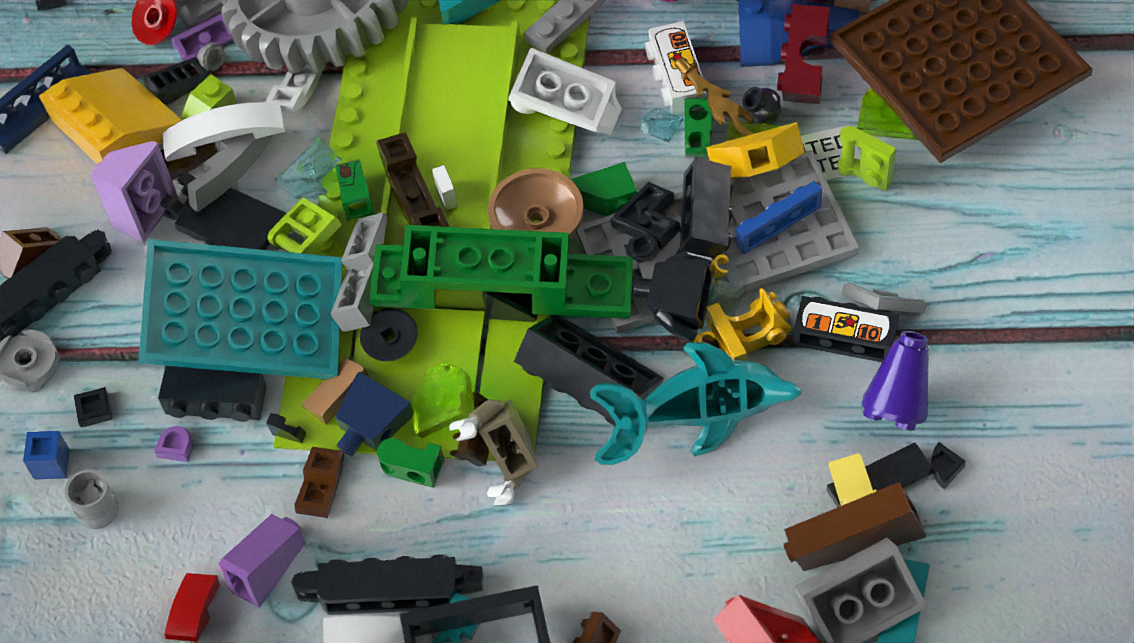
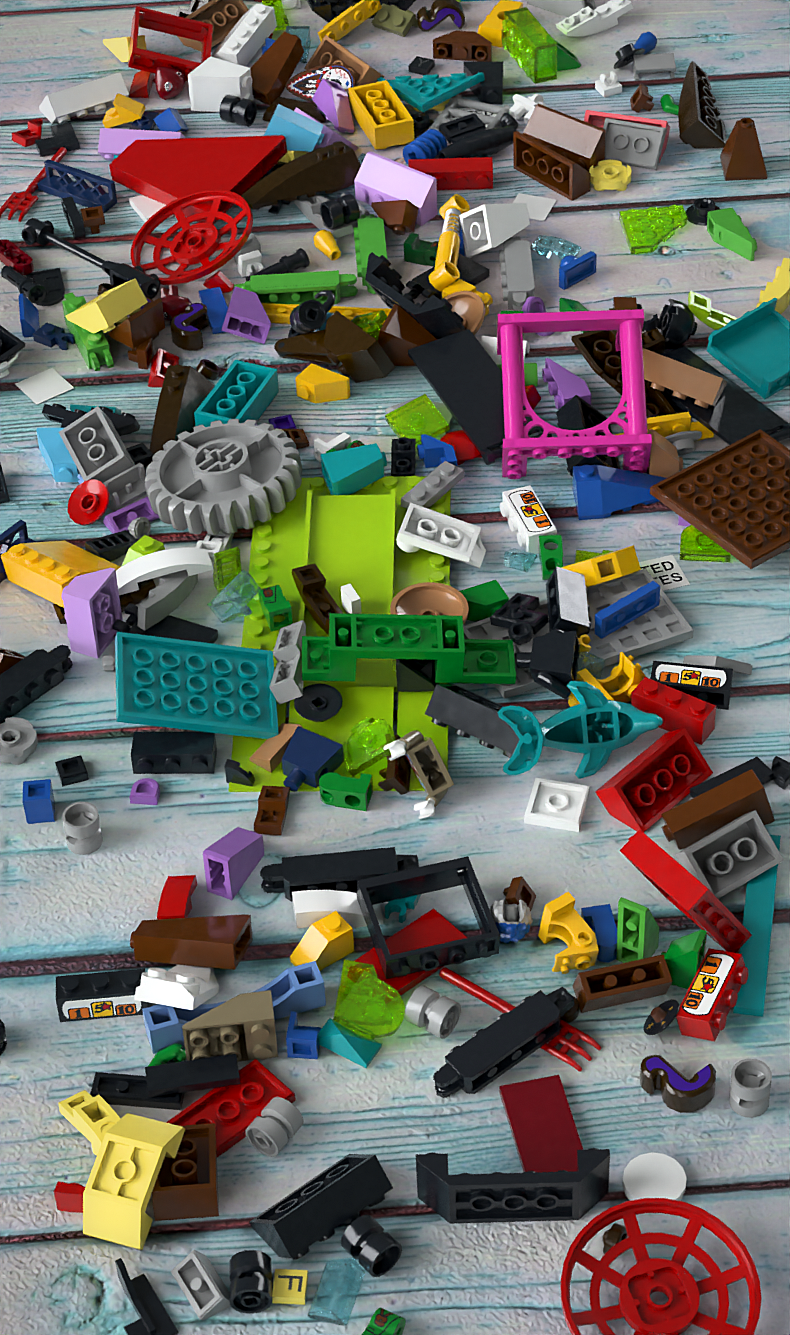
camera: 10 degrees left, 15 degrees down
lime plate [267,197,342,255] -> none
pearl gold piece [674,57,754,137] -> none
black animal [742,87,782,124] -> none
dark red arch [777,4,830,104] -> none
light yellow bracket [828,453,877,506] -> none
lime plate [838,126,896,191] -> none
dark purple cone [861,331,929,431] -> none
none -> clear neon green slope [213,546,243,595]
none -> white tile [524,778,590,832]
none -> red slope [595,727,713,832]
none -> red brick [631,677,716,745]

